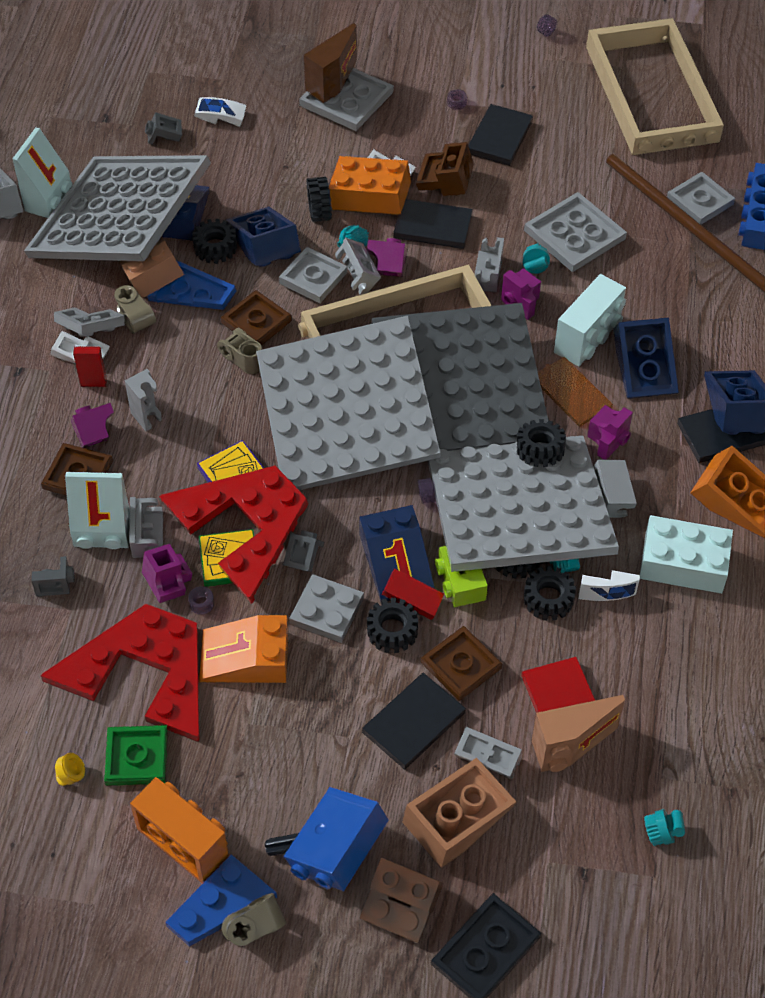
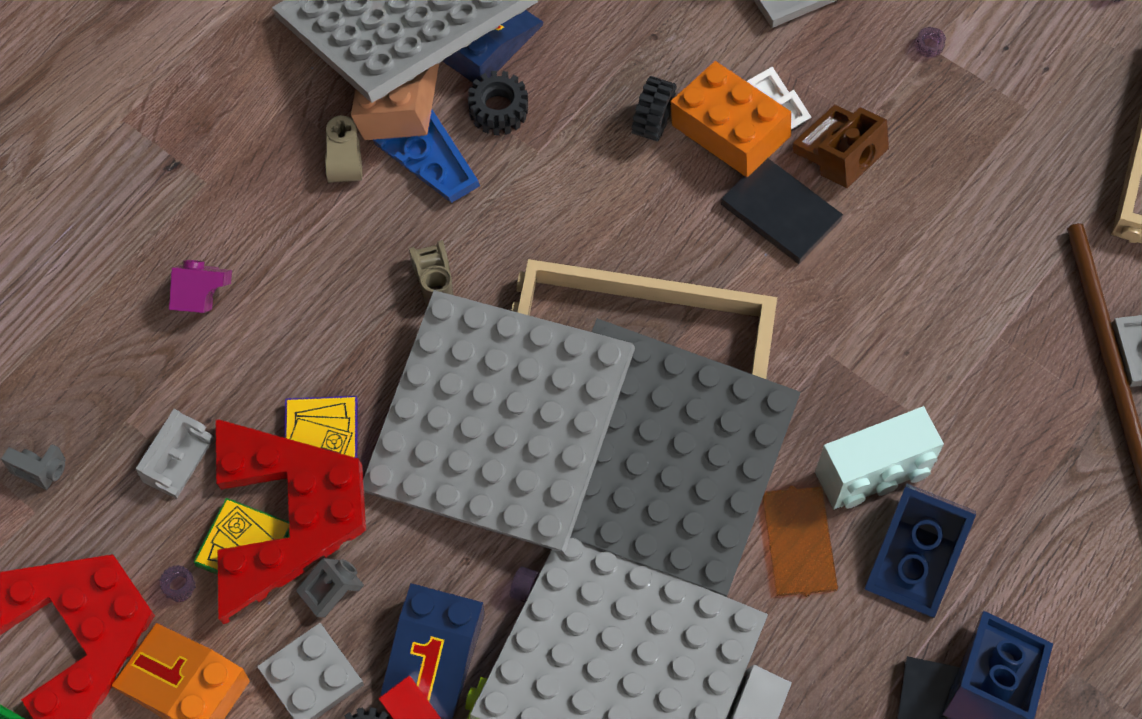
camera: 30 degrees right, 10 degrees up
reddish brown plate [41,443,113,496] -> none
white slope [50,331,110,363] -> none
light grey plate [54,307,125,337] -> none
light aqua slope [65,472,130,549] -> none
red tile [73,346,107,387] -> none
light grey hinge [125,369,162,431] -> none
magenta brick [142,544,193,603] -> none
reddish brown plate [221,290,292,345] -> none
dark blue slope [226,207,301,267] -> none
light grey plate [279,247,347,303] -> none
light grey hinge [335,238,381,295] -> none
teal piece [337,225,369,248] -> none
magenta brick [367,238,407,277] -> none
black tile [468,104,533,166] -> none
light grey hinge [475,237,504,292] -> none
magenta brick [501,268,541,320] -> none
black tyre [517,419,566,467] -> none
teal piece [522,243,550,274] -> none
light grey plate [524,192,627,272] -> none
magenta brick [587,405,633,460] -> none

